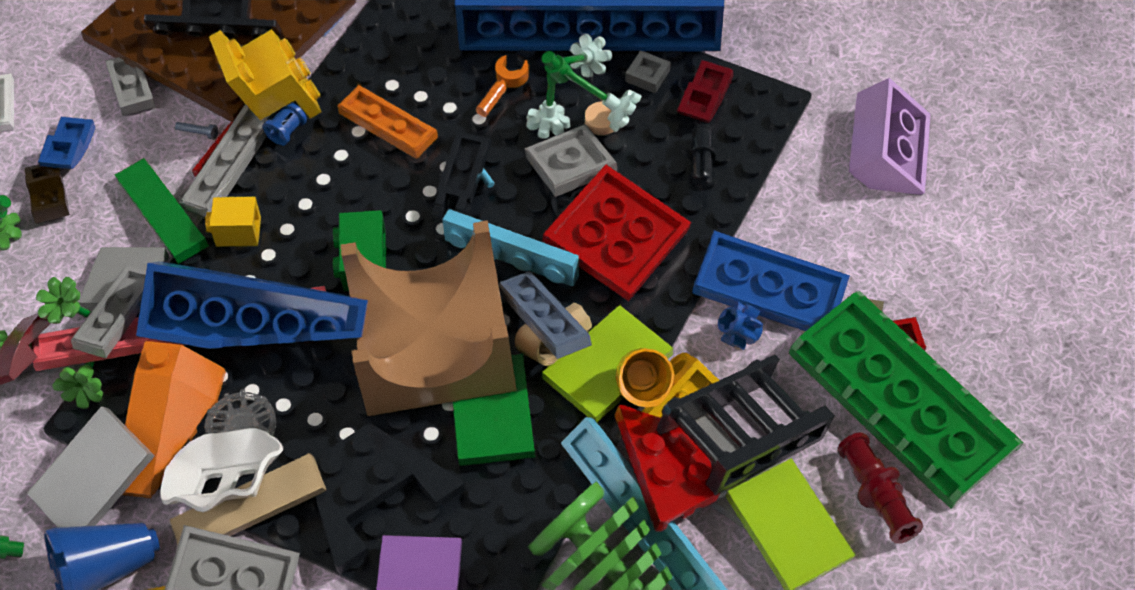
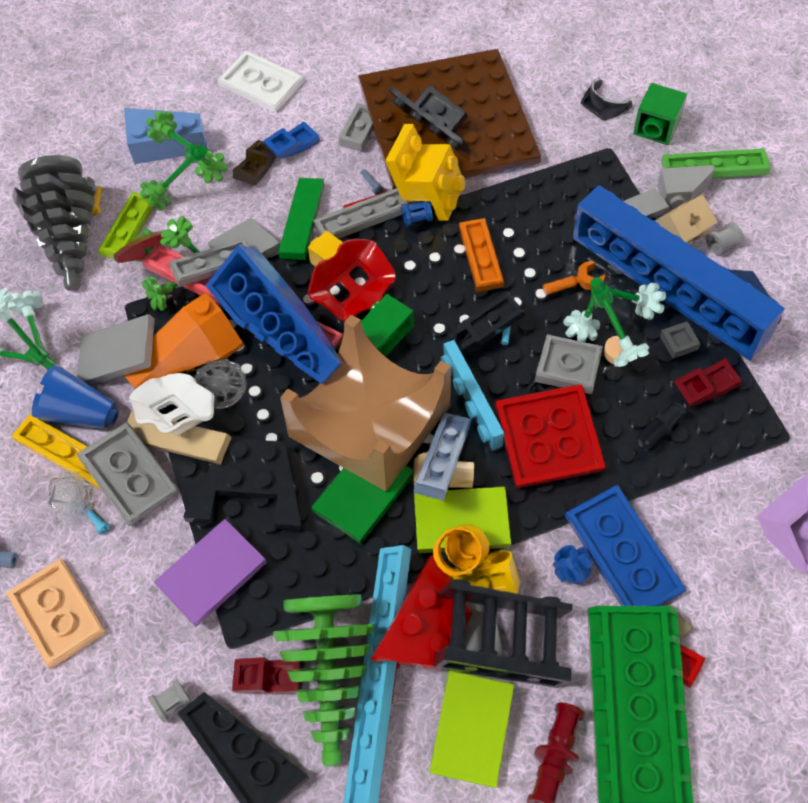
camera: 45 degrees right, 5 degrees up
none -> red piece [308,239,396,322]

